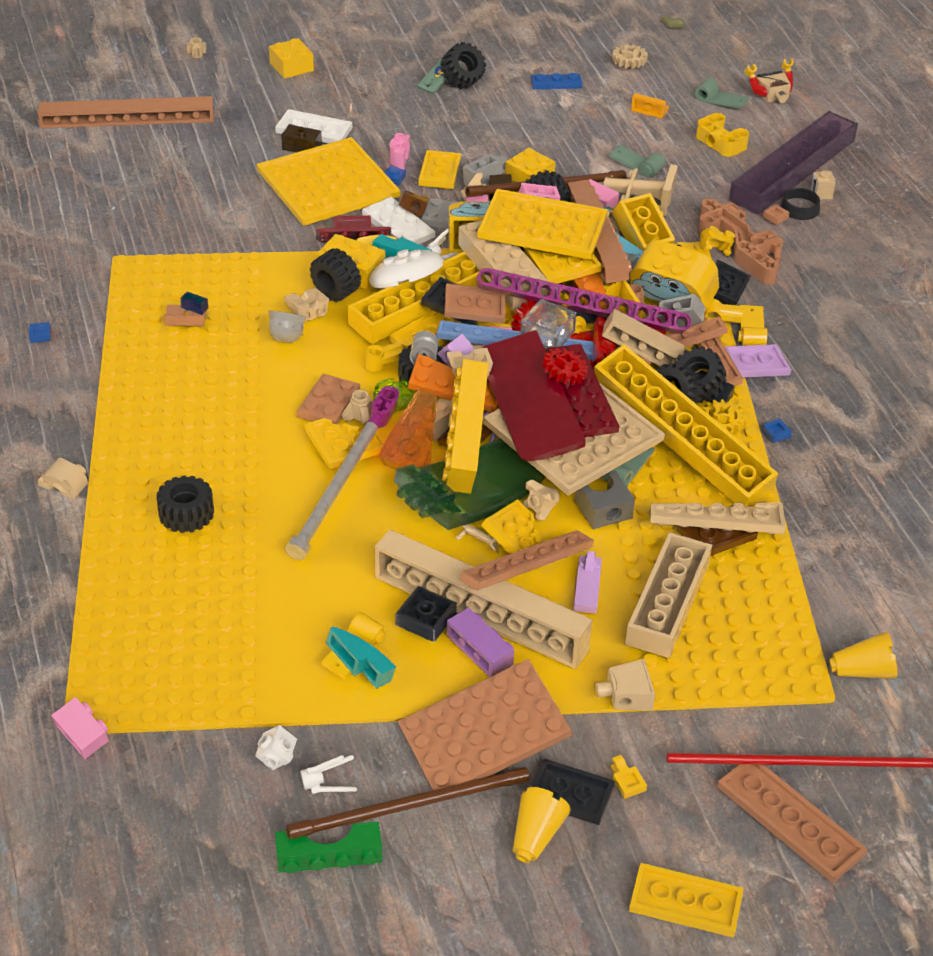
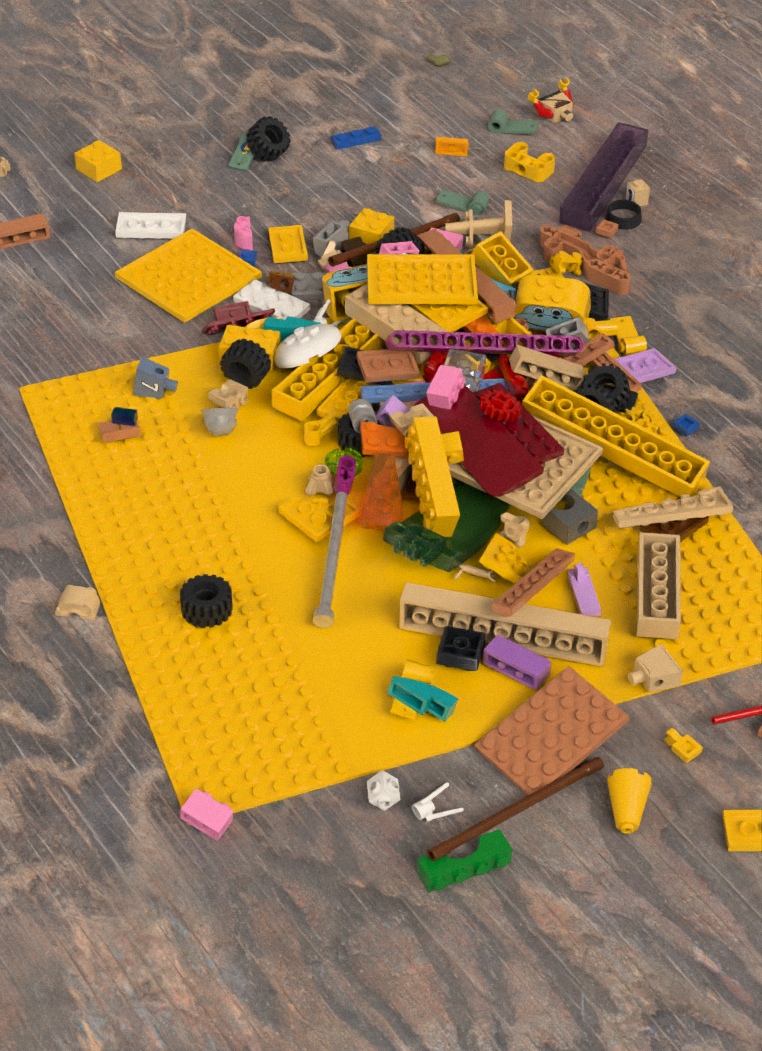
camera: 15 degrees left, 0 degrees up
dark brown brick [281,124,322,153] -> none
nougat plate [297,374,360,425] -> none
black plate [532,758,615,825] -> none
tan gear [612,44,648,69] -> none
none -> sand blue torso [133,357,178,399]
none -> bright pink brick [426,365,465,409]
none -> yellow brick [441,431,464,464]

